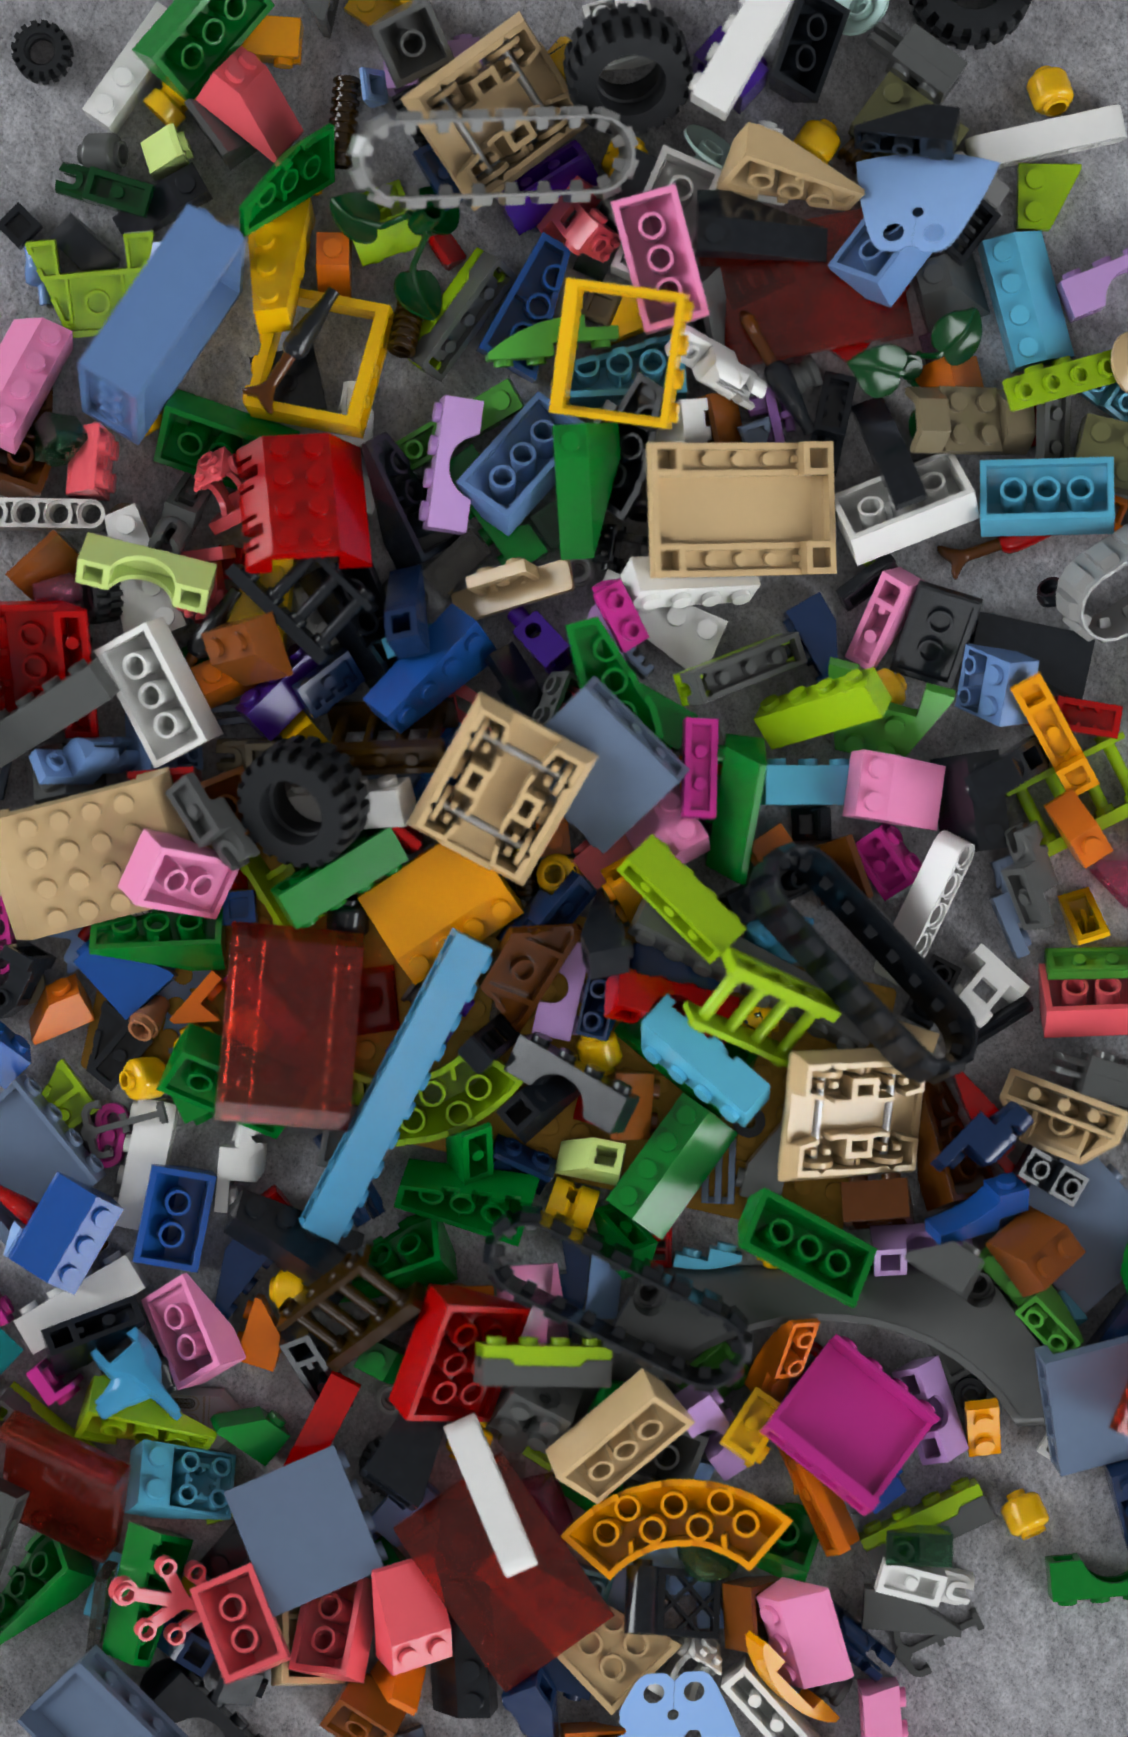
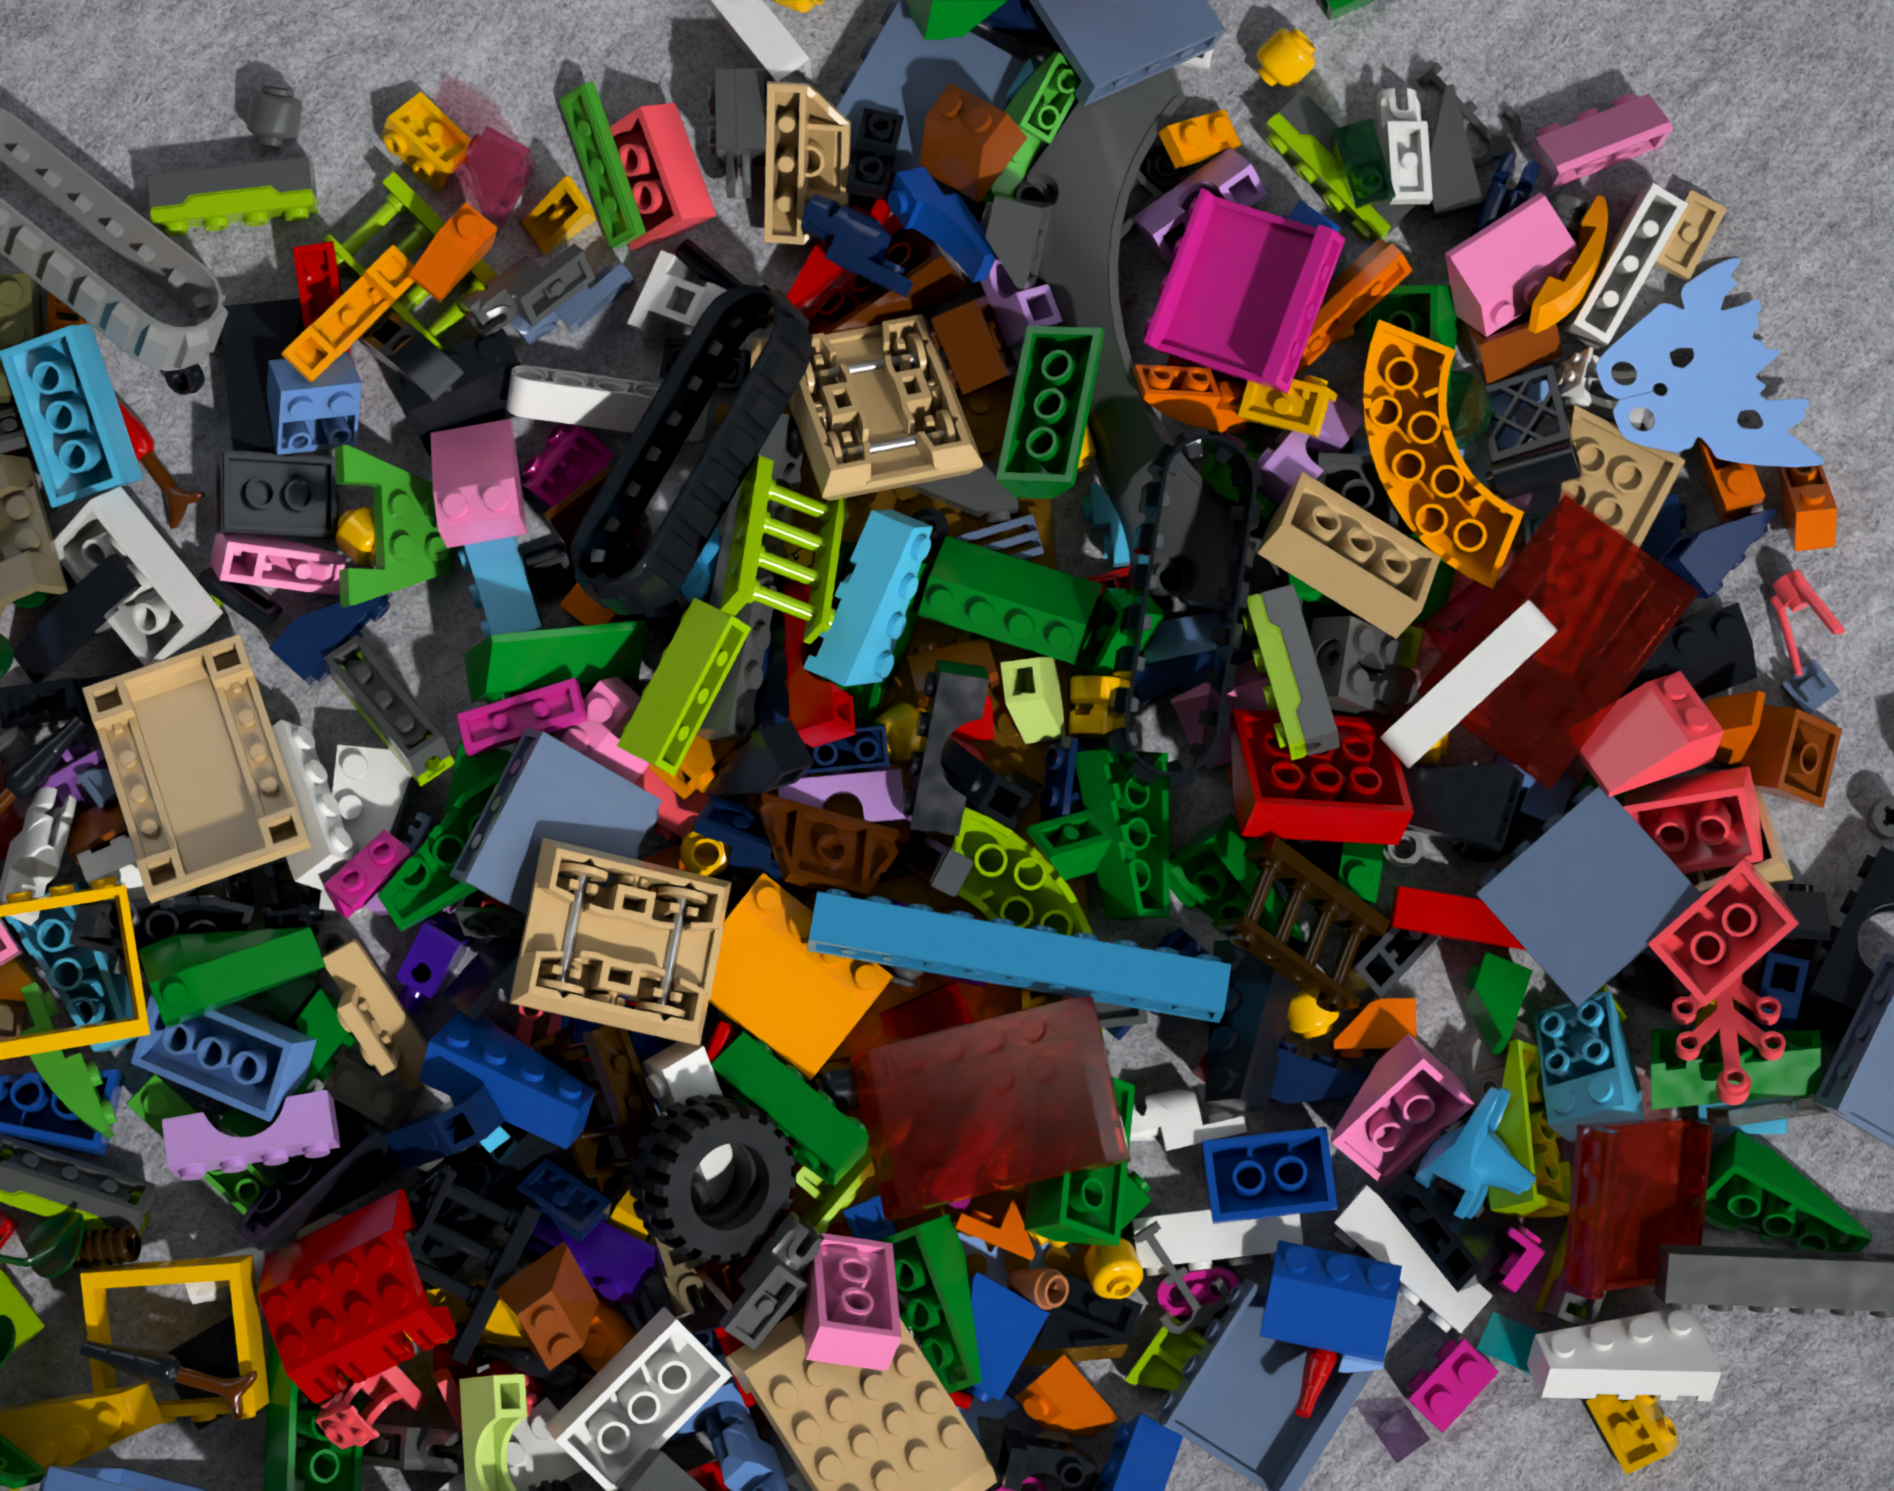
camera: 105 degrees left, 5 degrees down
orange slope [316,232,352,298] -> none
lime brick [753,667,892,750] -> none

